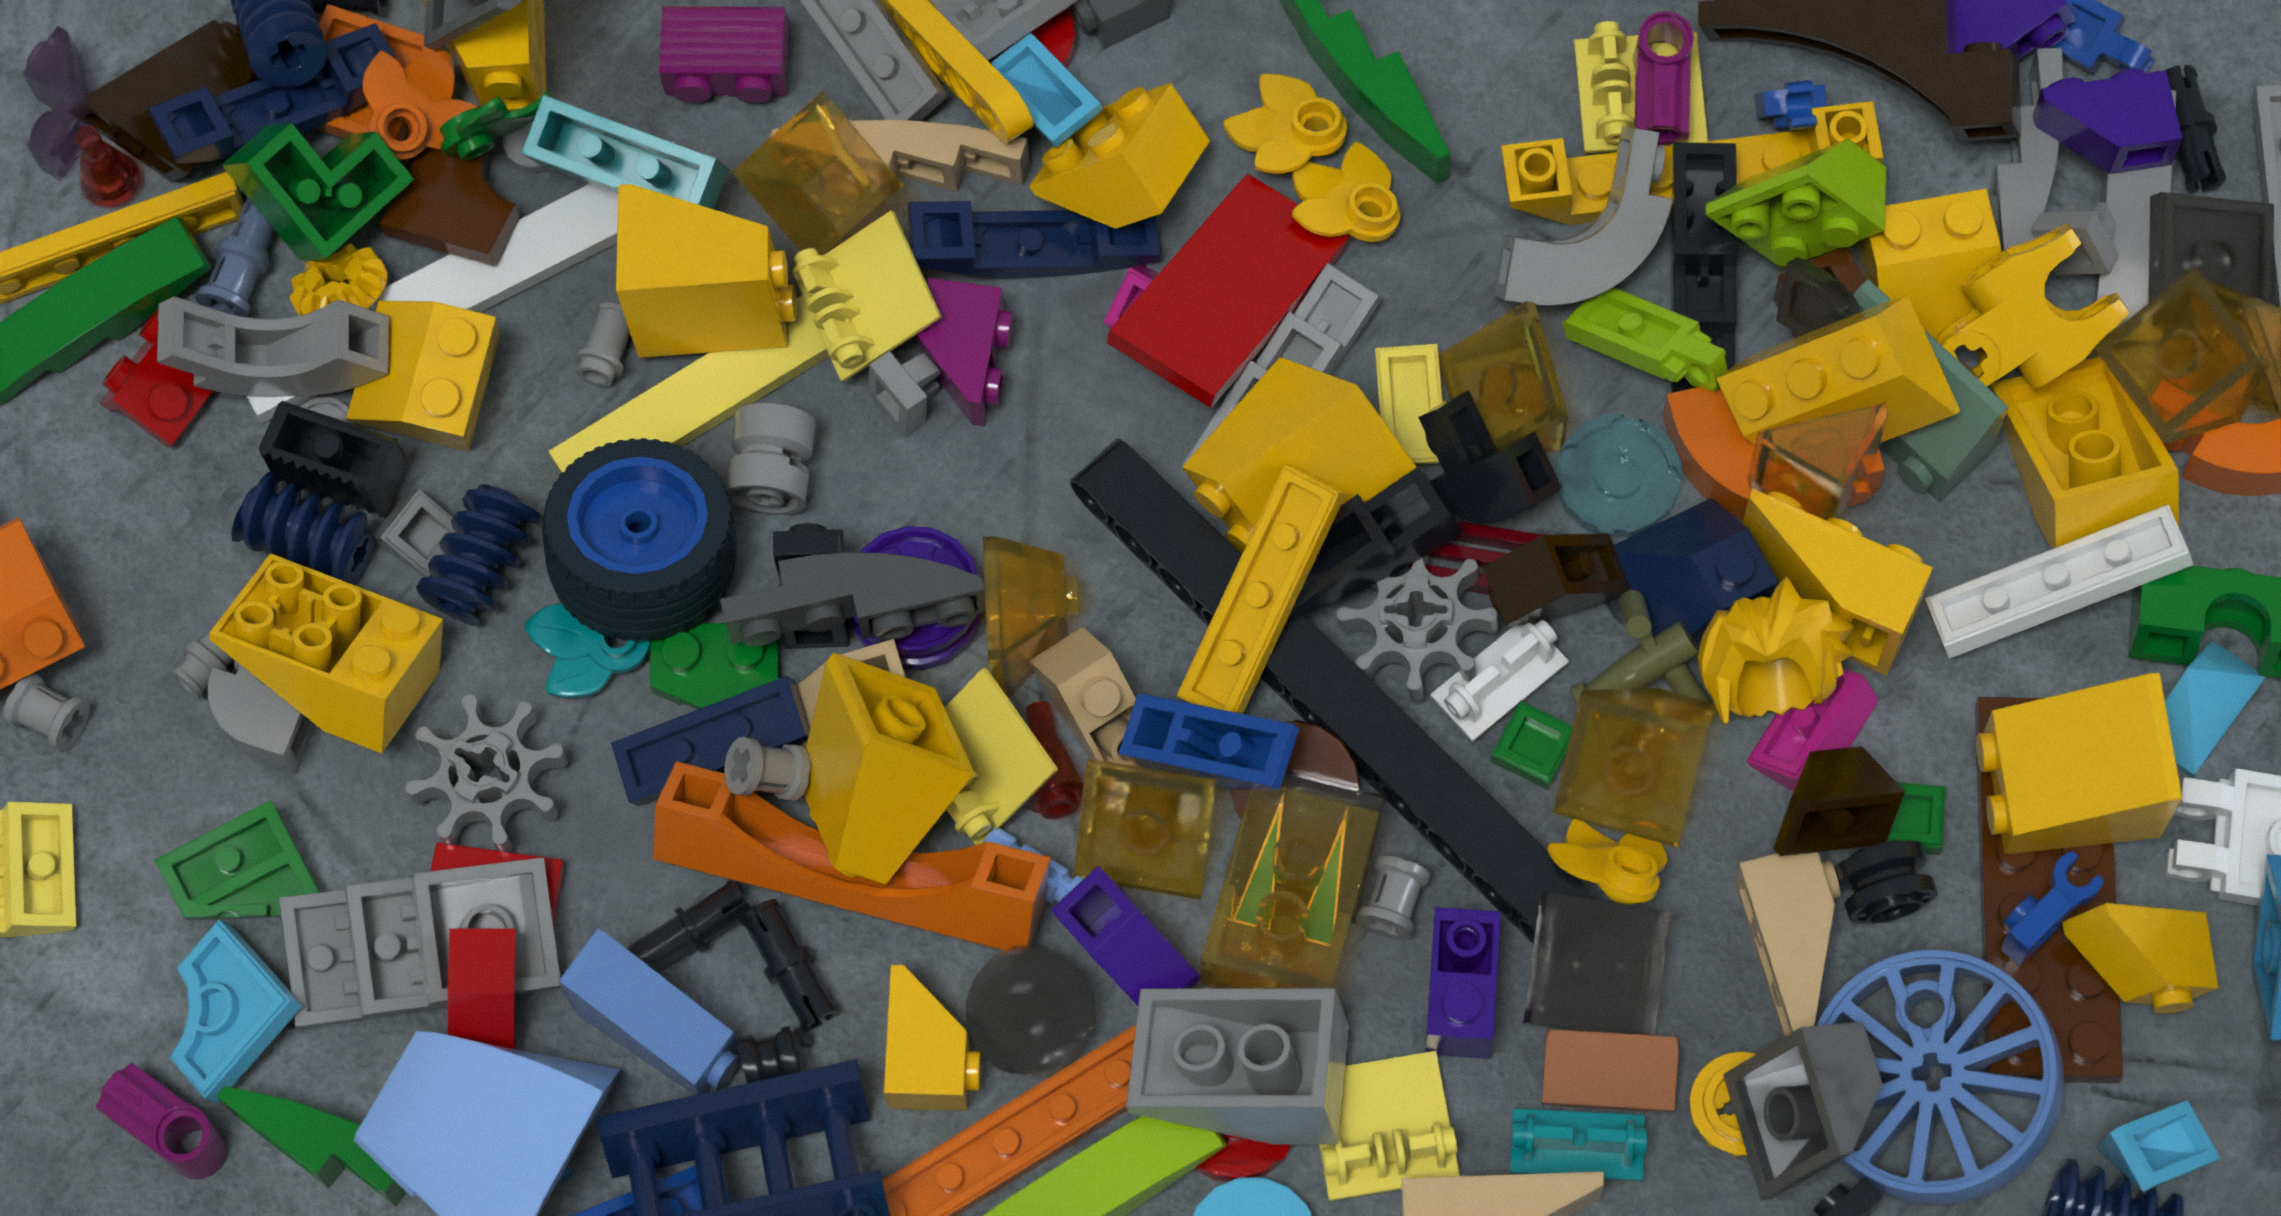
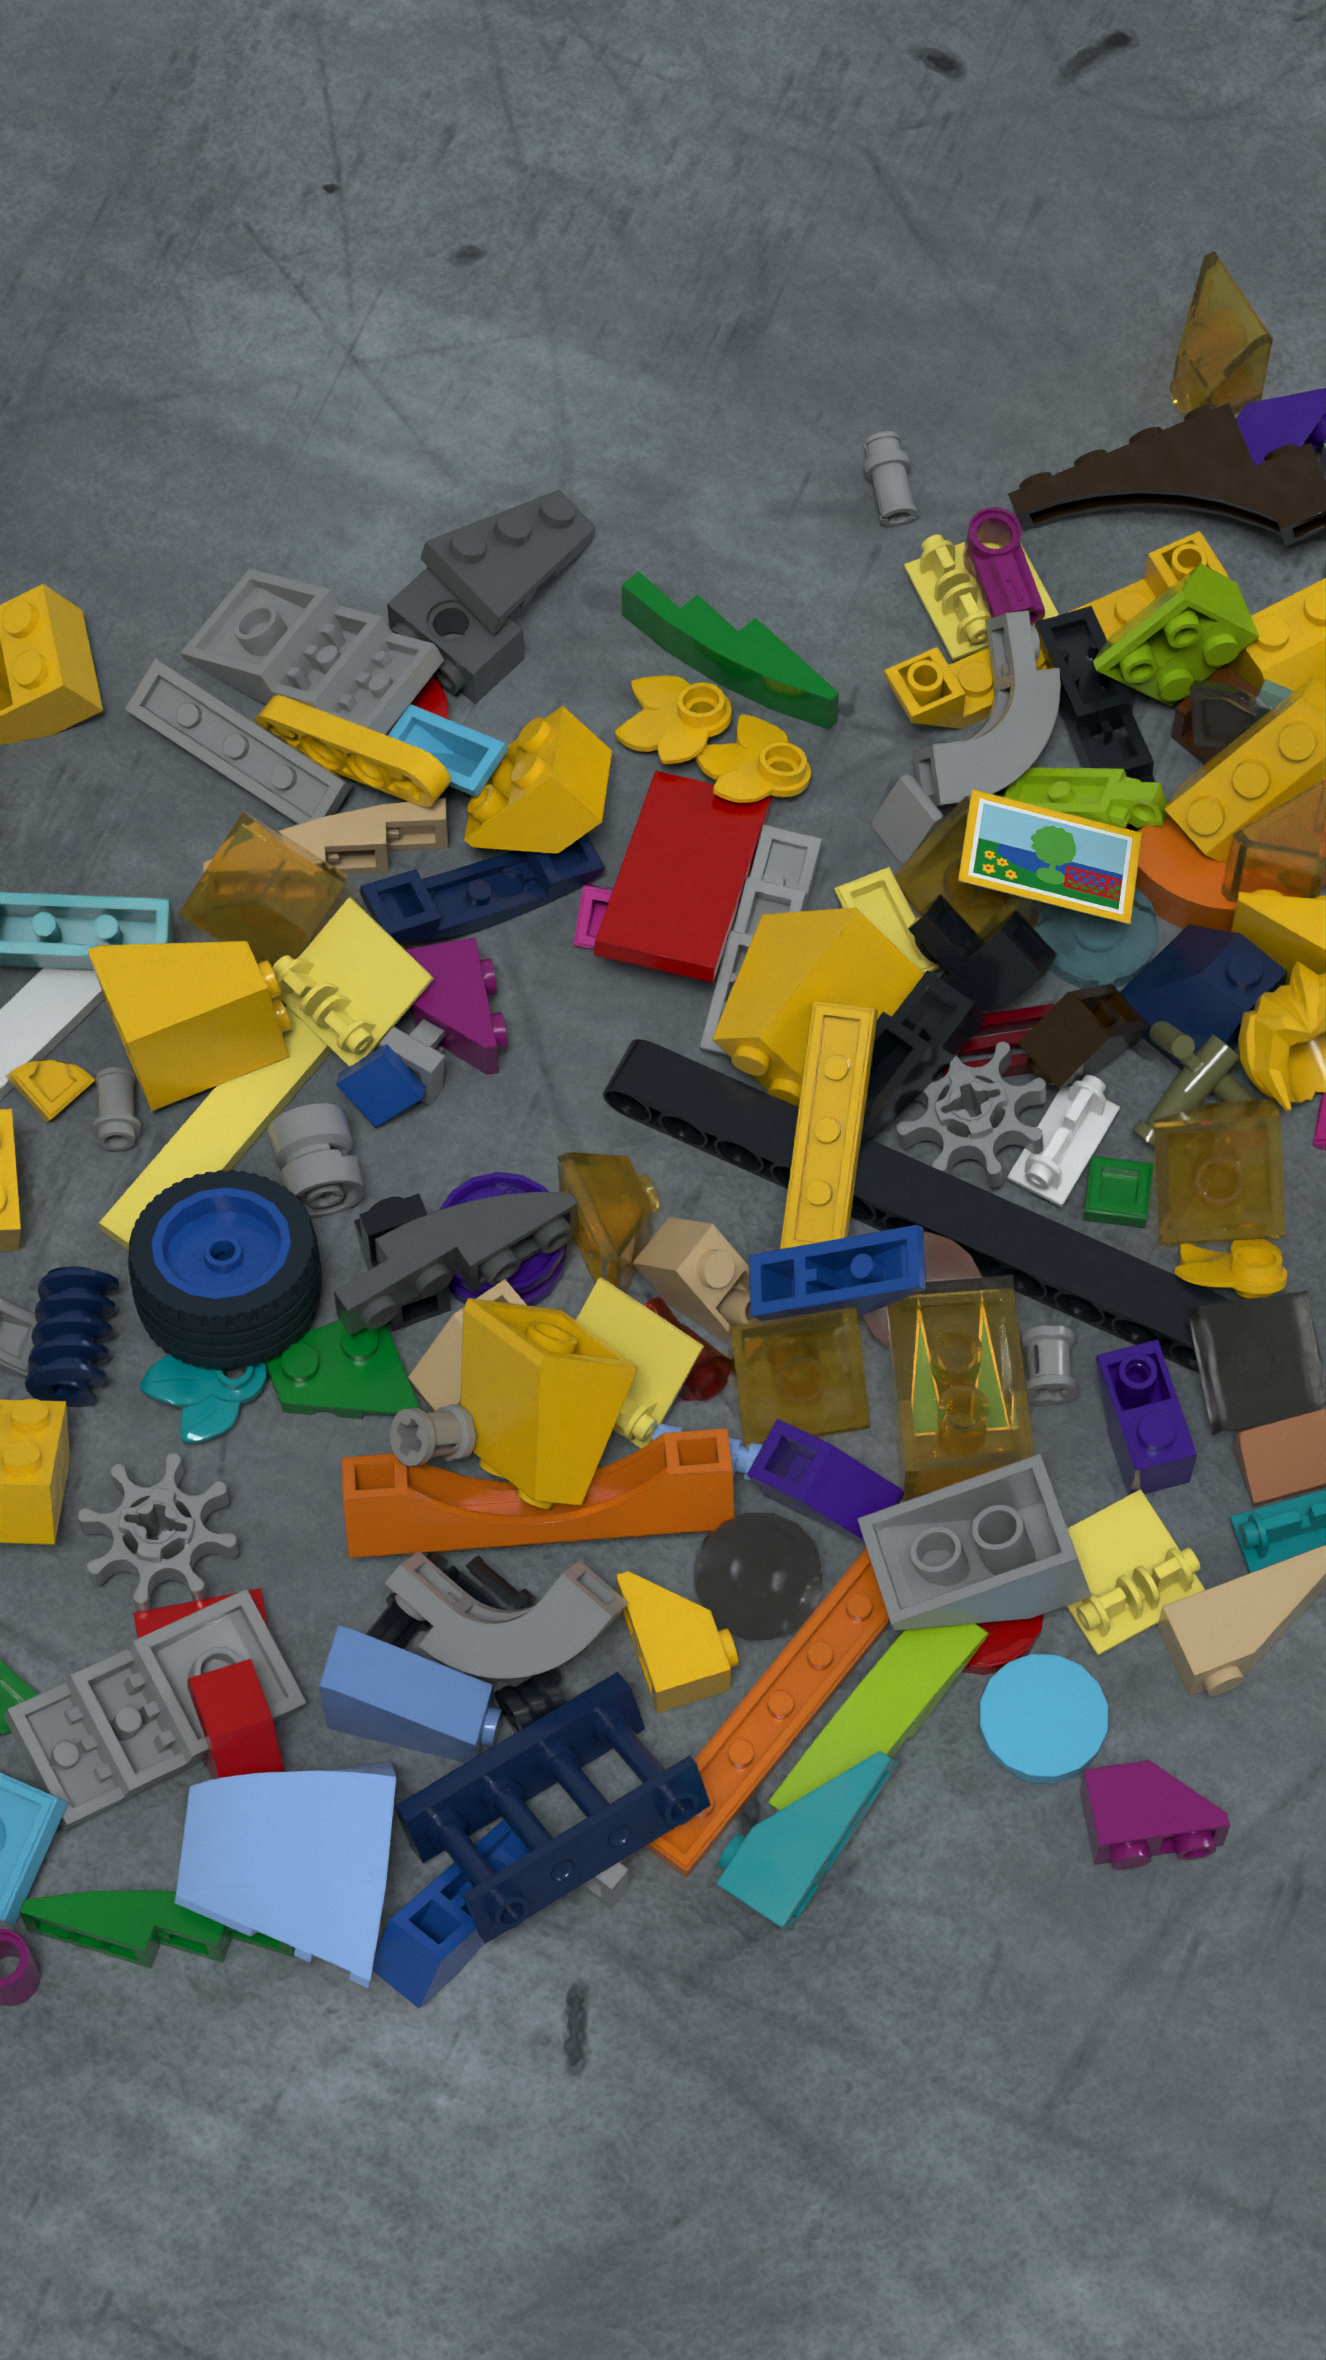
camera: 25 degrees left, 5 degrees down
dark blue plate [611,676,810,806] -> none
magenta brick [659,6,790,103] -> none
blue plate [1754,80,1827,130] -> none
none -> yellow tile [5,1060,95,1122]
none -> blue tile [336,1044,426,1128]
none -> light grey arch [385,1552,629,1679]
none -> light grey slope [871,773,943,866]
none -> sticker [958,789,1142,924]

